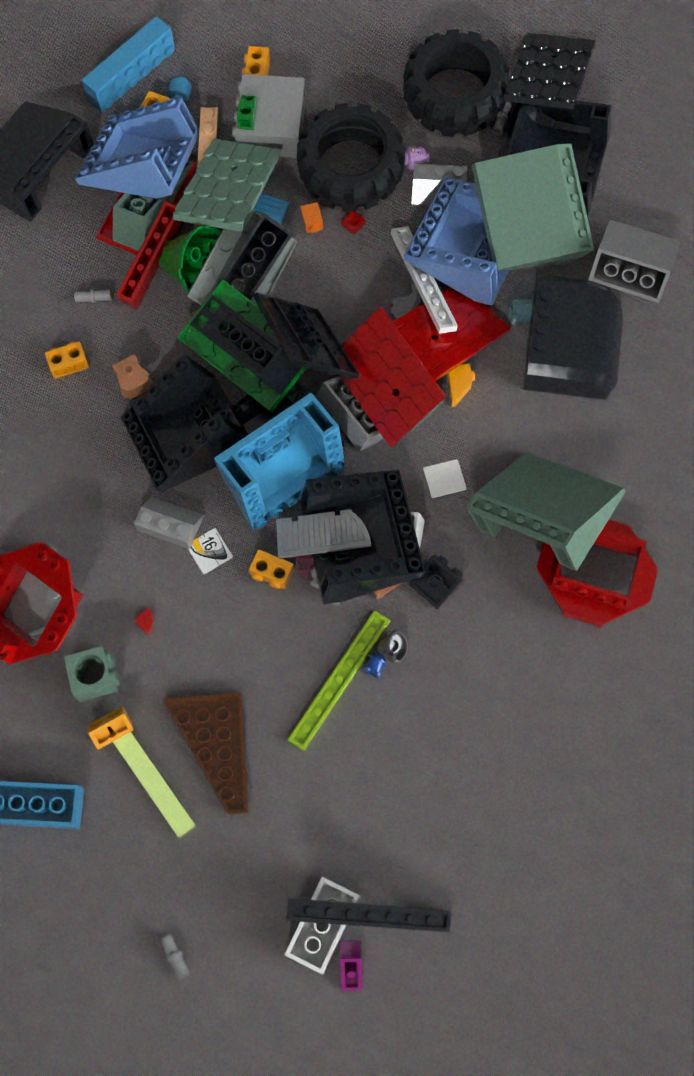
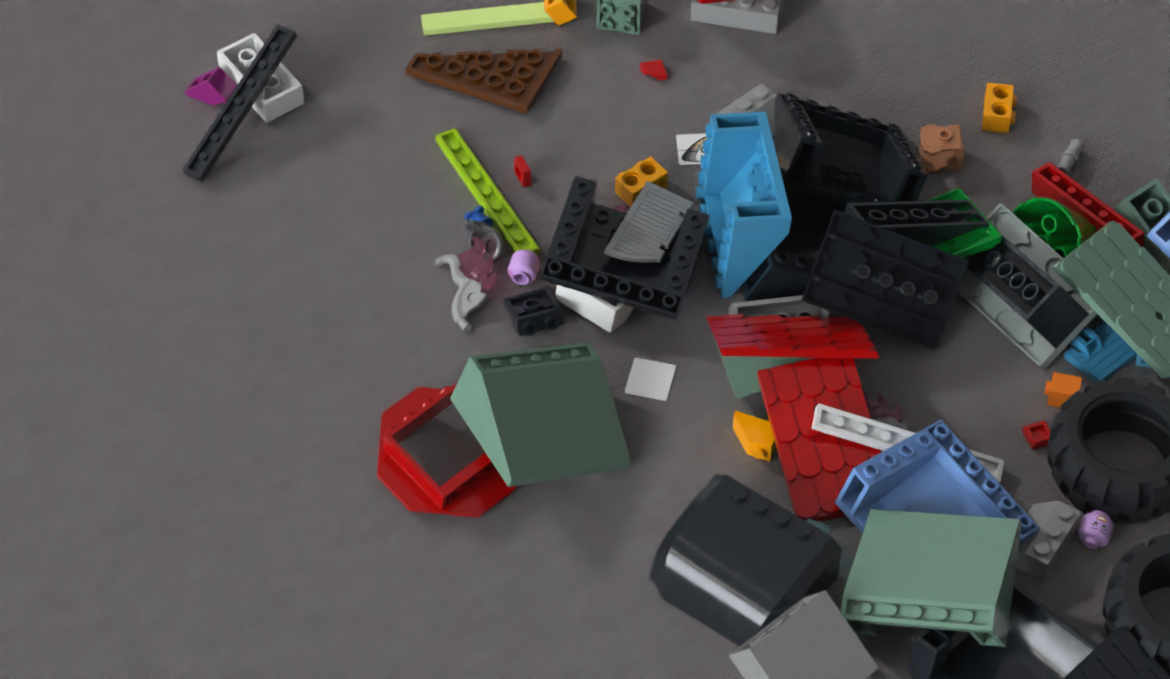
camera: 115 degrees right, 20 degrees down
none -> piece [434,237,497,332]
none -> lavender head [508,250,541,285]
none -> red tile [514,155,531,188]

